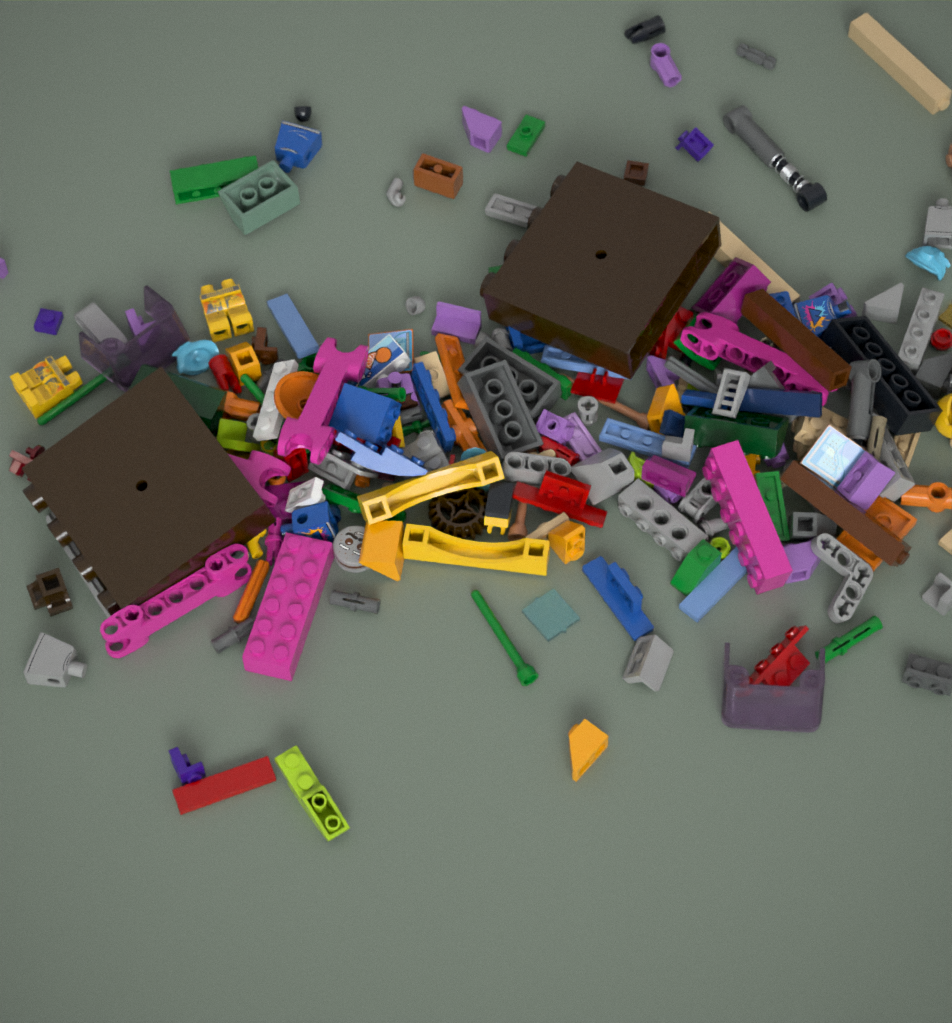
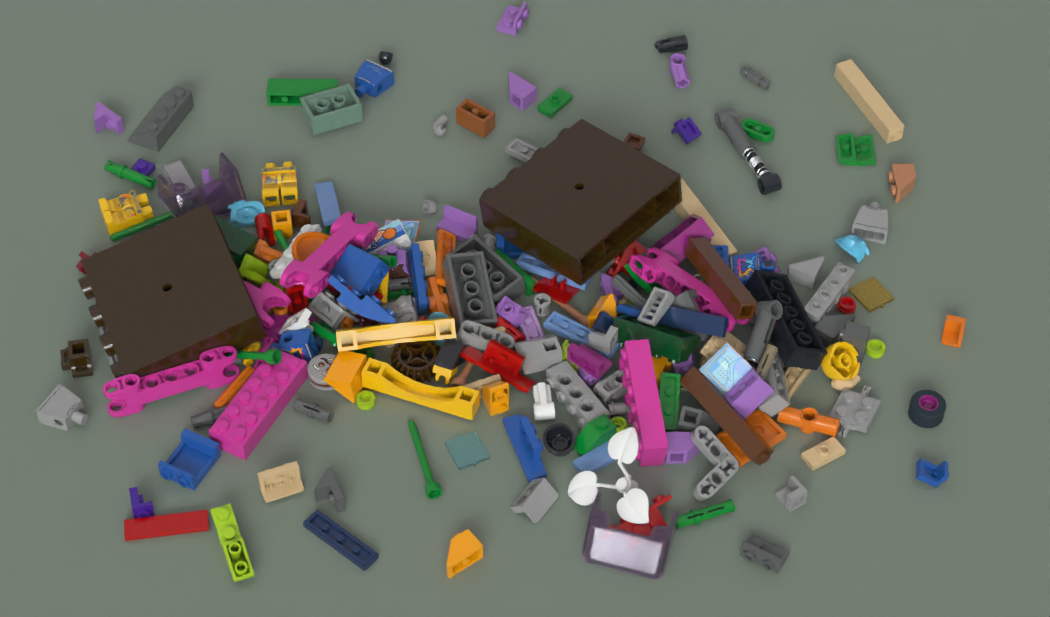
camera: 10 degrees right, 10 degrees down
none -> green pin [104,160,157,190]
none -> dark grey slope [127,86,194,152]
none -> blue panel [158,428,221,490]
none -> green piece [226,349,282,365]
none -> tan bracket [257,461,304,503]
none -> dark blue tile [303,509,379,571]
none -> dark grey slope [314,467,346,513]
none -> lime tile [356,390,376,410]
none -> medium lavender bracket [497,2,529,36]
none -> white piece [533,382,555,421]
none -> black helmet [543,423,576,457]
none -> white plant [568,427,649,524]
none -> green plate [741,118,775,142]
none -> green slope [836,133,876,166]

